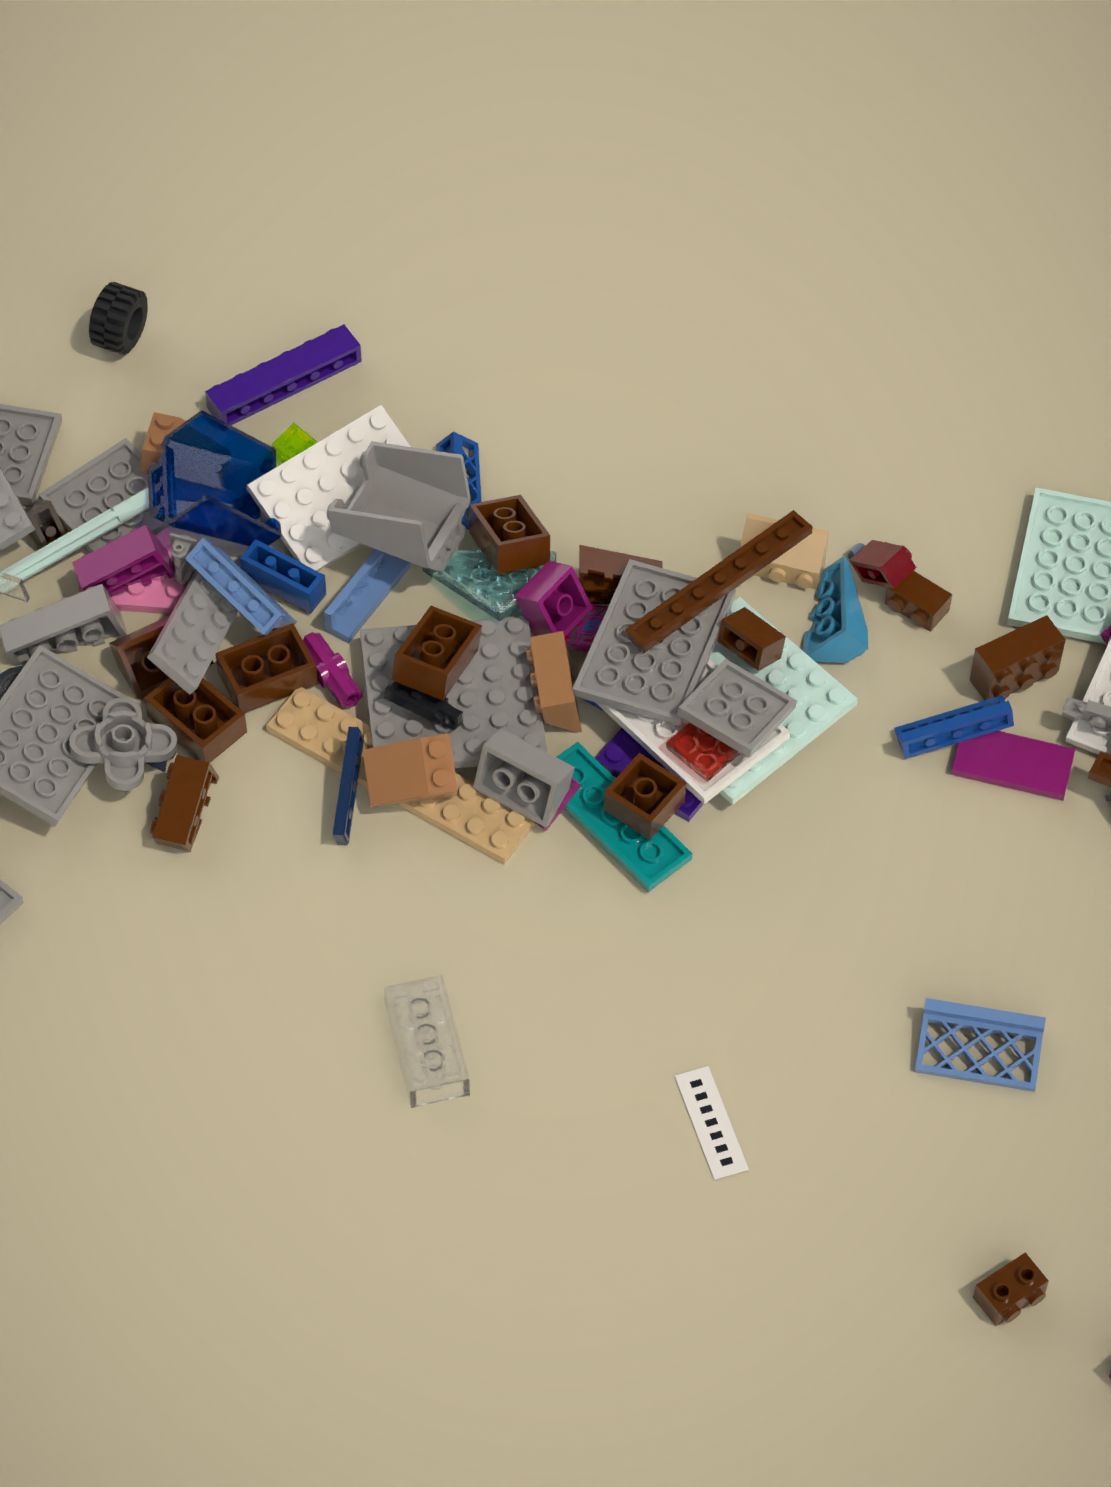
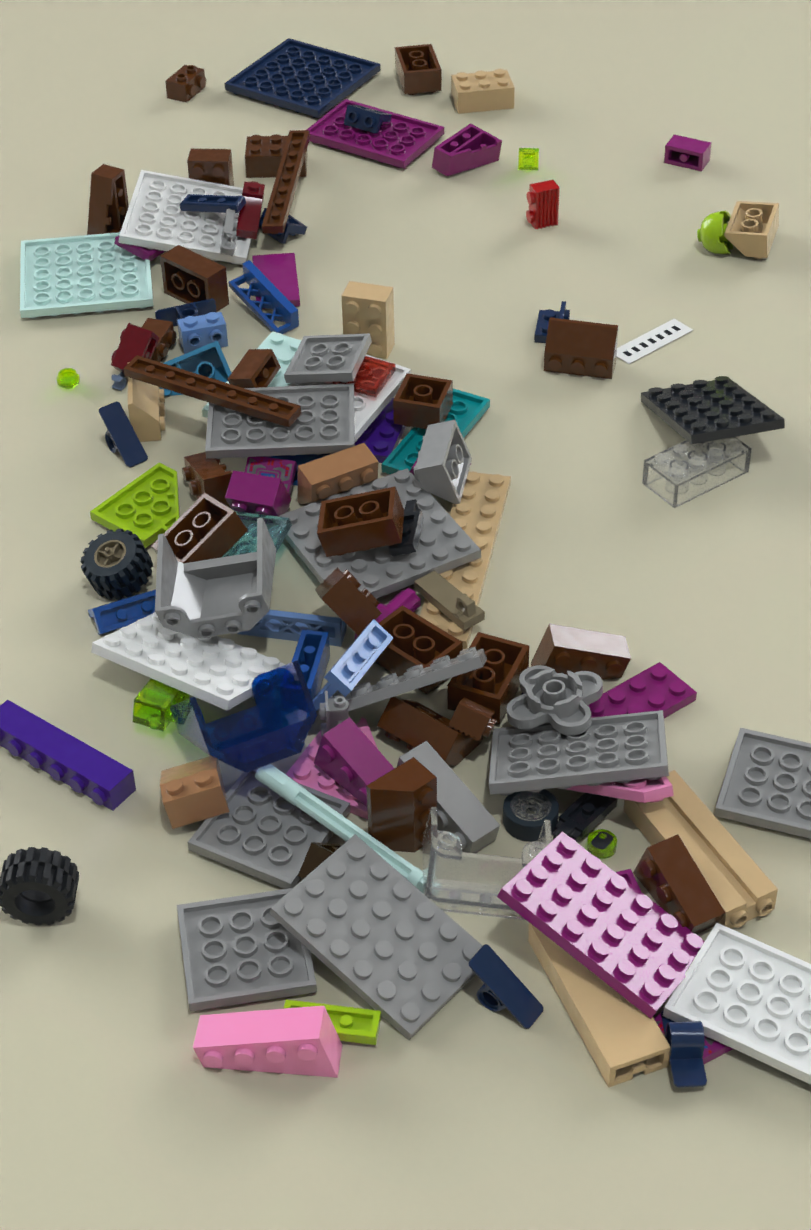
camera: 110 degrees left, 15 degrees down
dark blue tile [333,727,364,845] -> none
medium nougat slope [362,734,458,808] -> none
medium blue fence [915,998,1046,1092] -> none
reddish brown brick [973,1252,1049,1326] -> none
none -> clear neon green plate [56,368,80,389]
none -> black wheel [80,529,153,600]
none -> lime wing [90,462,180,548]
none -> dark blue piece [98,402,148,468]
none -> dark blue piece [155,299,217,327]
none -> medium blue brick [177,312,228,354]
none -> reddish brown brick [315,567,382,636]
none -> tan brick [341,281,395,359]
none -> reddish brown slope [366,757,437,852]
none -> dark tan hinge [414,571,485,631]
none -> reddish brown brick [449,697,497,741]
none -> red brick [526,180,560,230]
none -> dark blue bracket [534,301,570,343]
none -> reddish brown slope [544,317,618,379]
none -> magenta plate [587,662,697,718]
none -> black plate [641,376,785,445]
none -> lime cylinder [697,210,733,254]
none -> tan slope [724,201,779,259]

